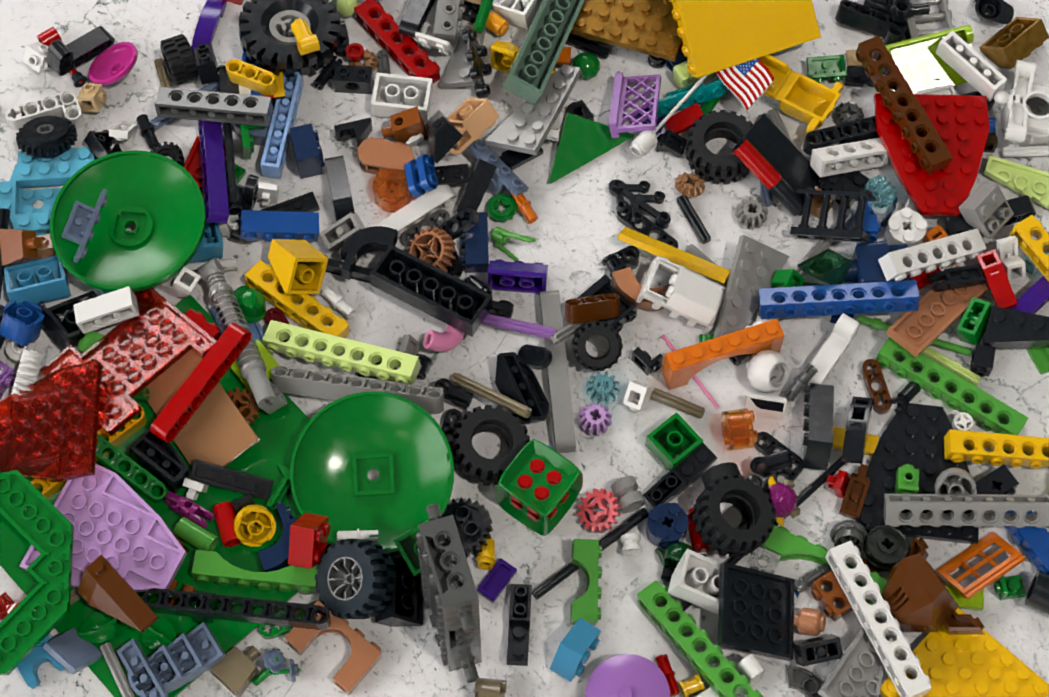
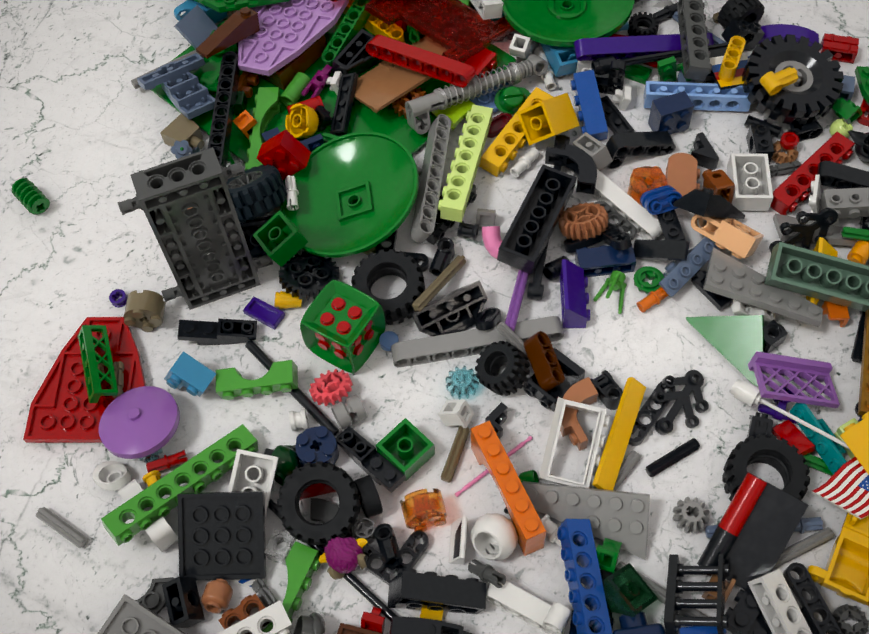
camera: 90 degrees right, 5 degrees down
green hair [571,52,600,80] -> none
lavender gear [579,402,612,436] -> none
white brick [665,268,723,325] -> none
medium nougat gear [675,172,705,197] -> none
none -> orange panel [233,110,257,140]

